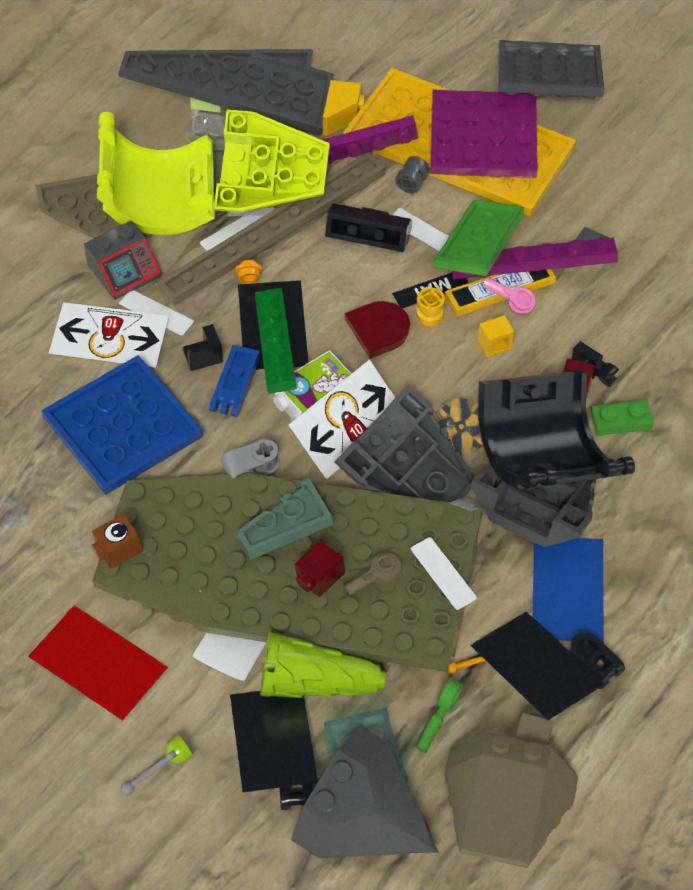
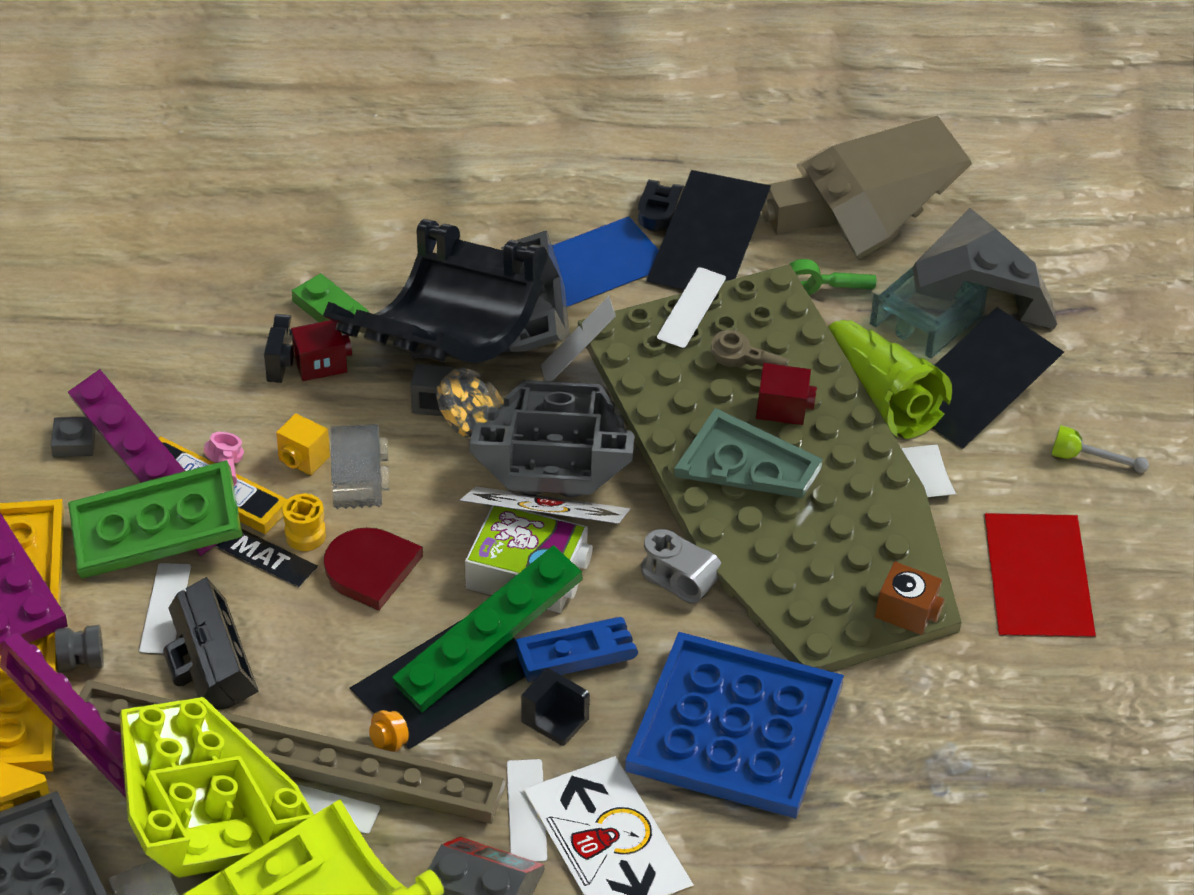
camera: 125 degrees left, 10 degrees down
none -> clear brick [330,424,390,509]

